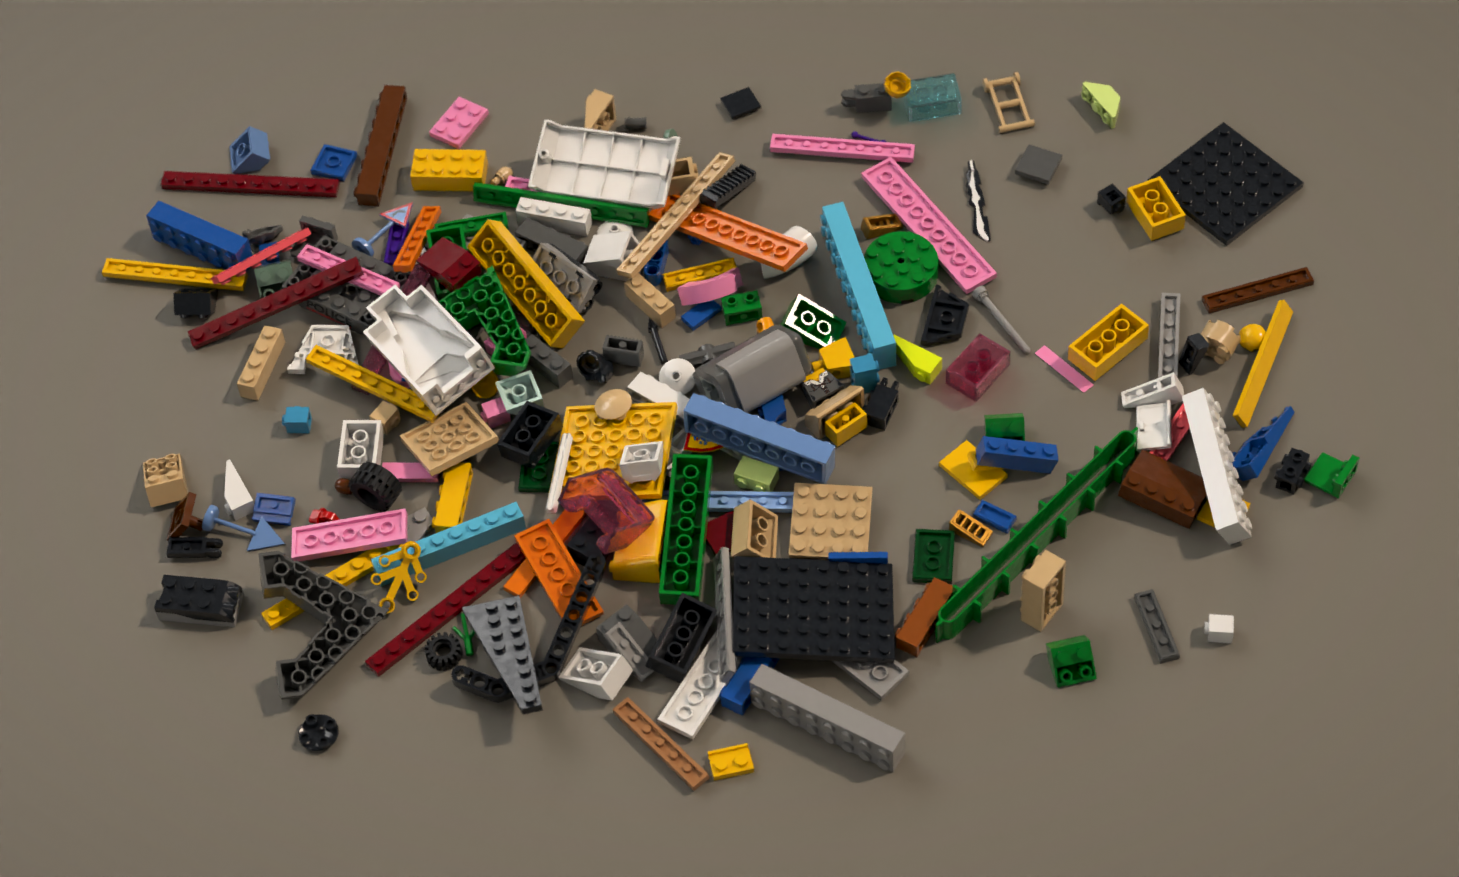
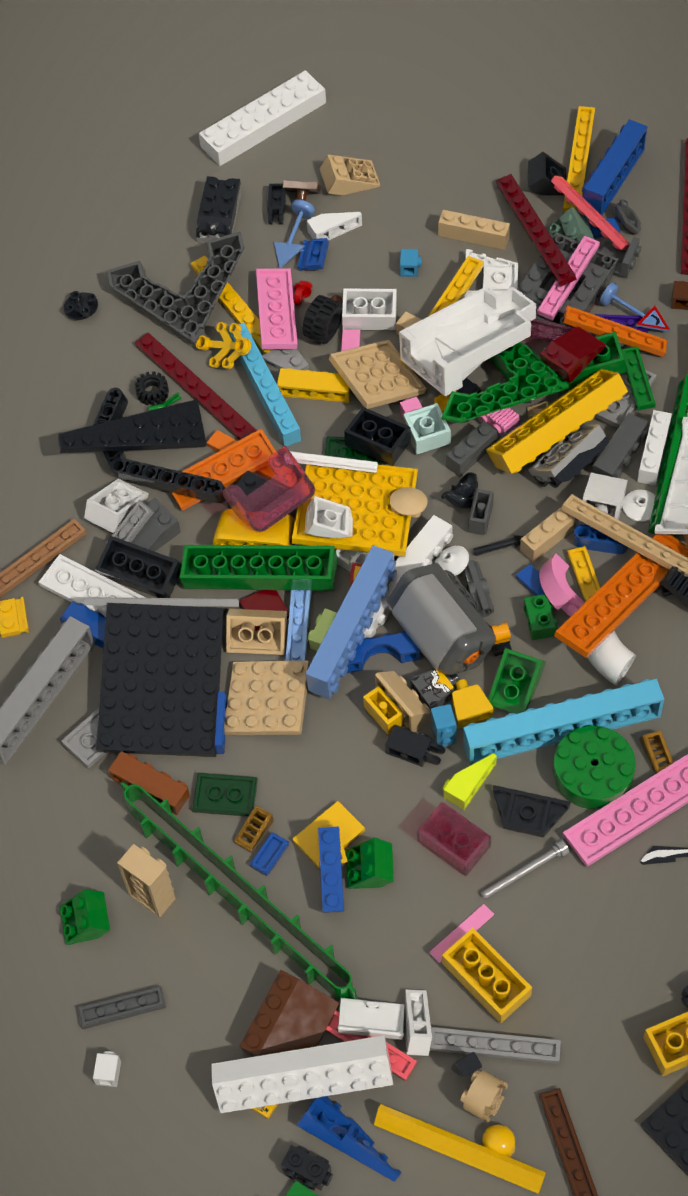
camera: 90 degrees right, 5 degrees up
none -> white brick [199,70,326,166]

